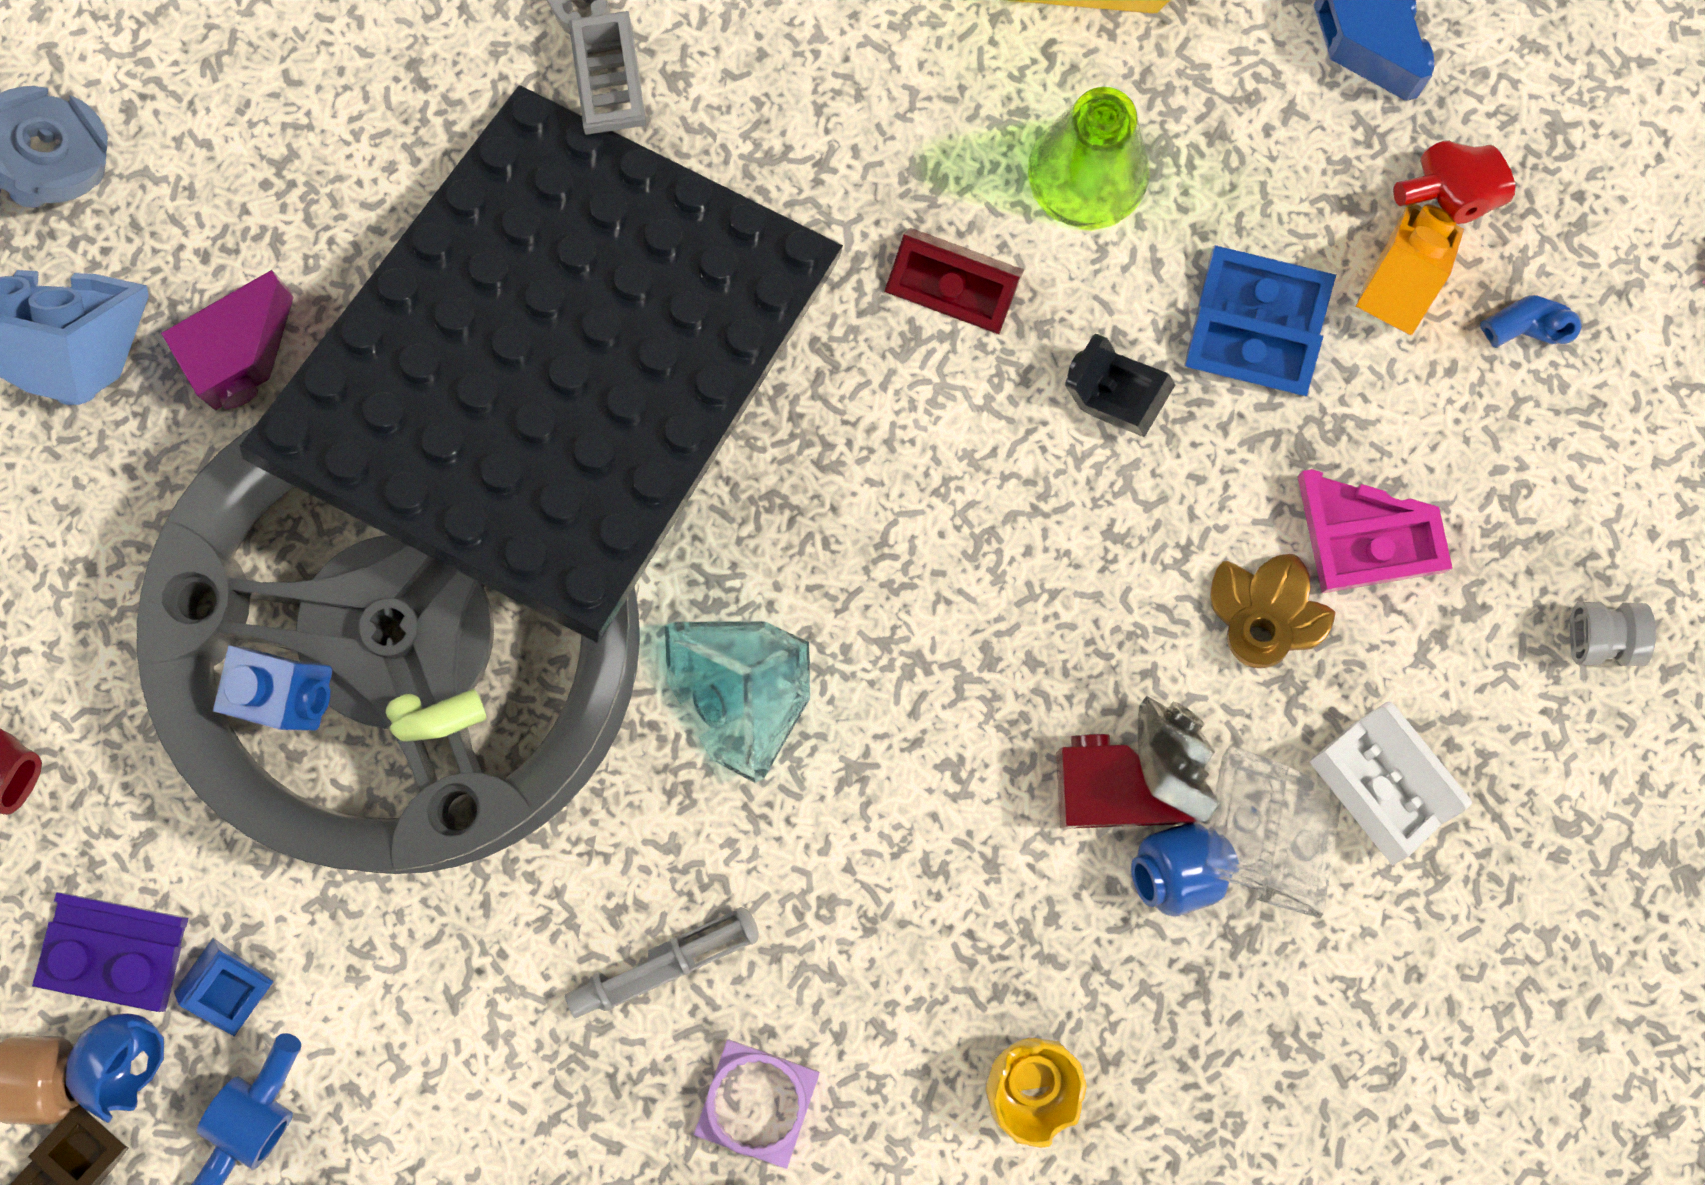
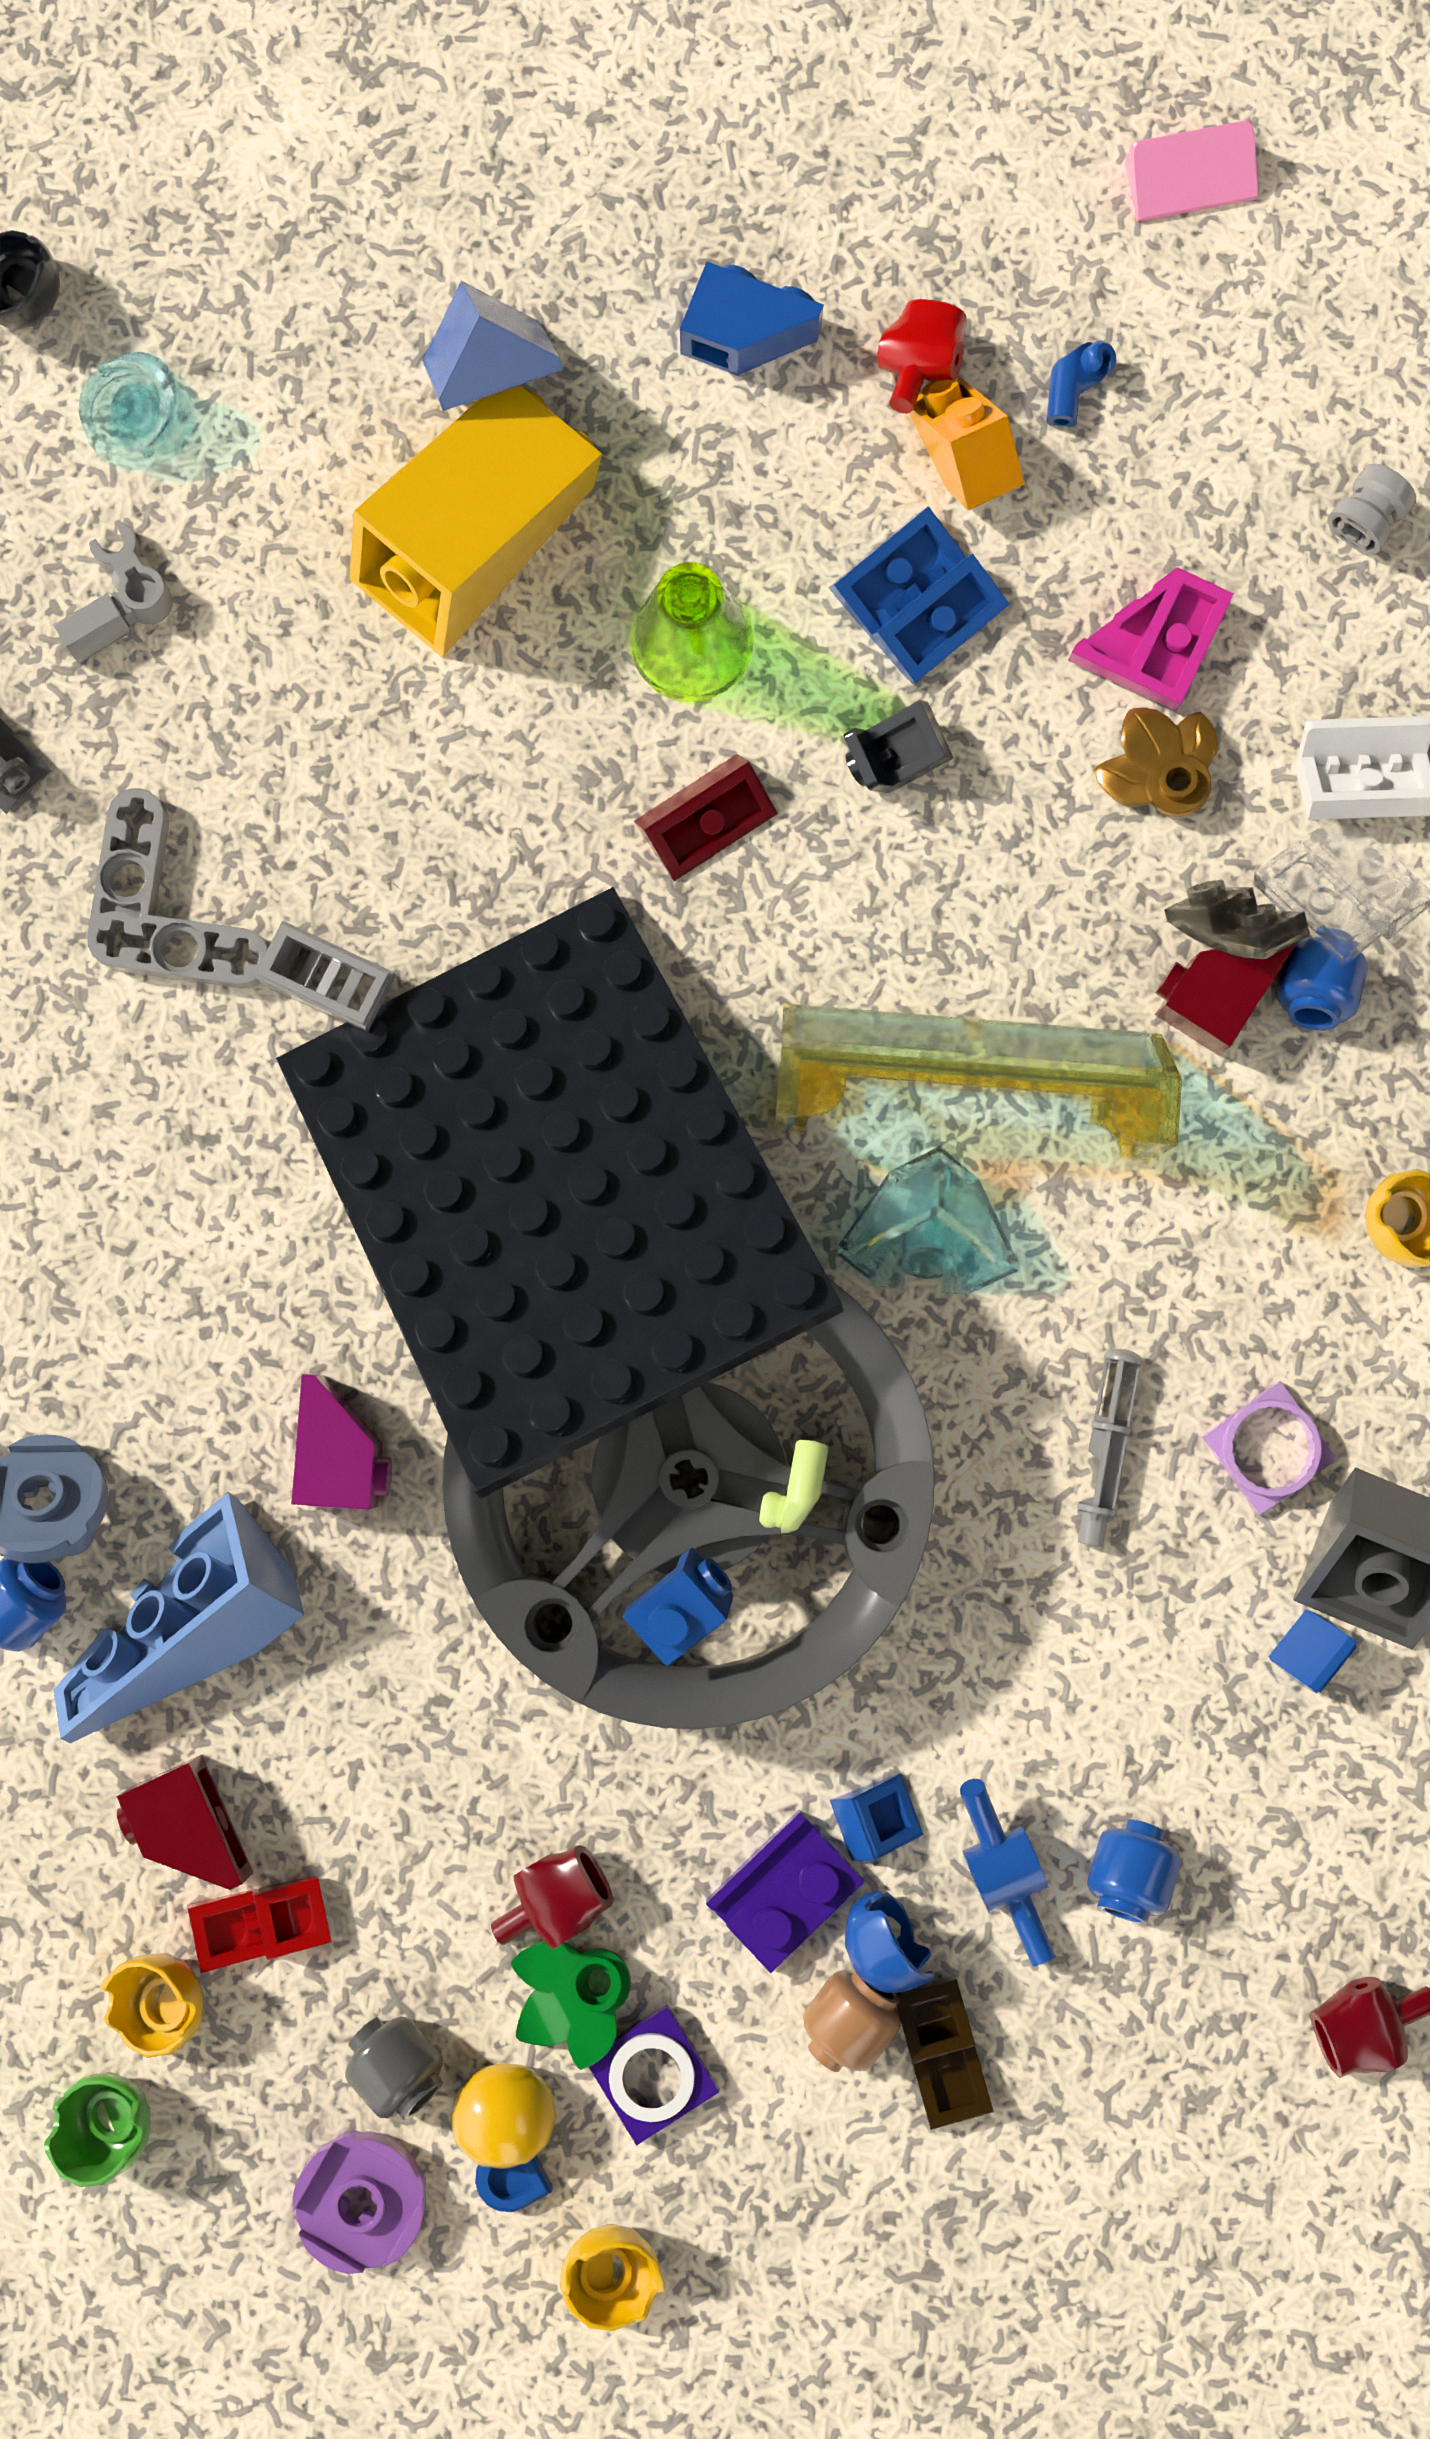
camera: 55 degrees left, 5 degrees up
none -> clear yellow windscreen [773,1003,1182,1161]

